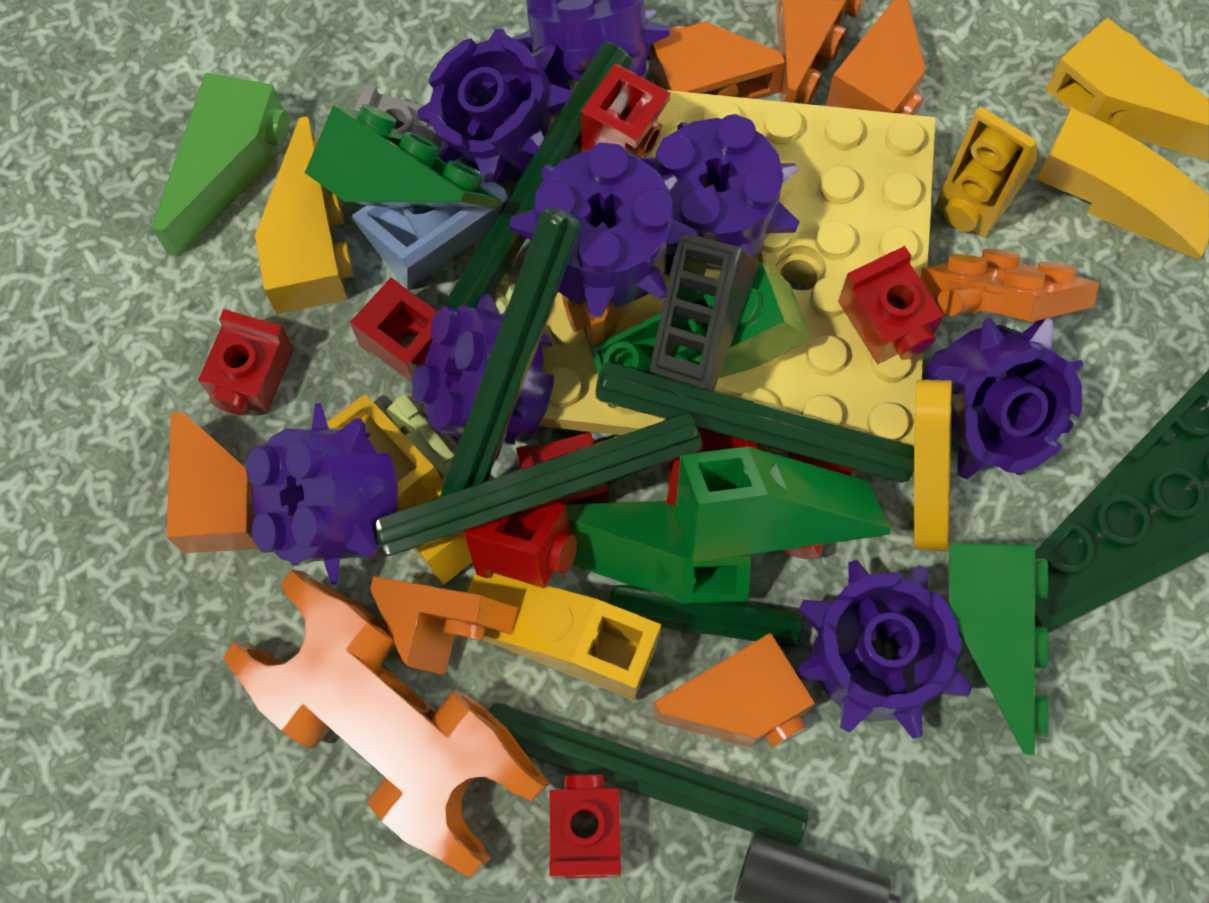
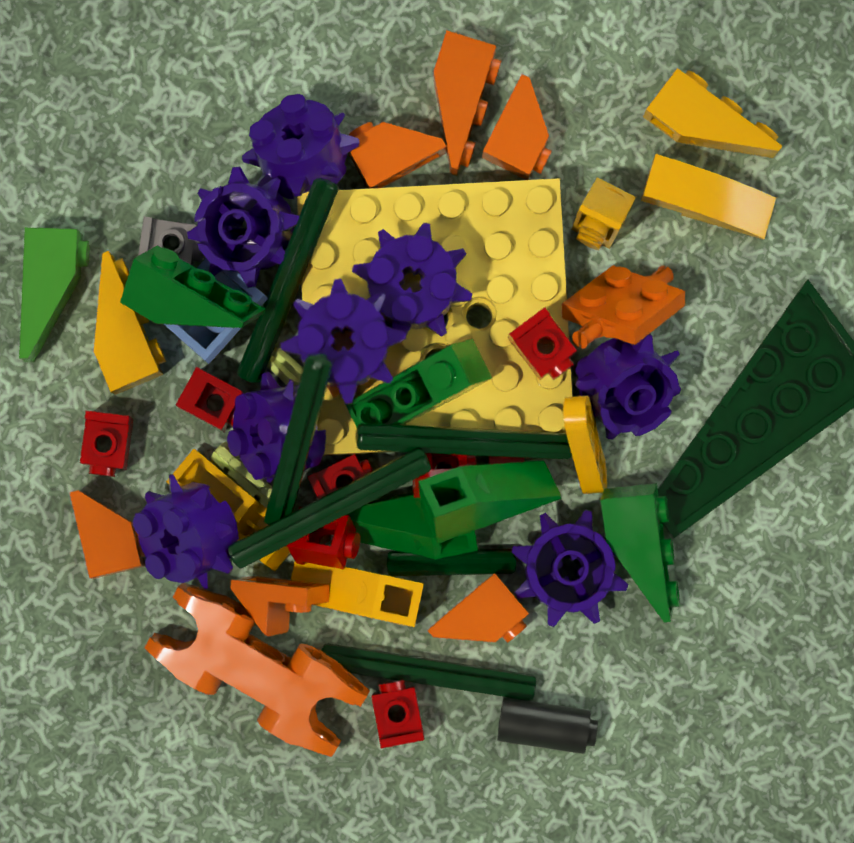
camera: 10 degrees left, 15 degrees up
red brick [581,63,671,159] -> none
pearl dark grey slope [649,233,760,393] -> none

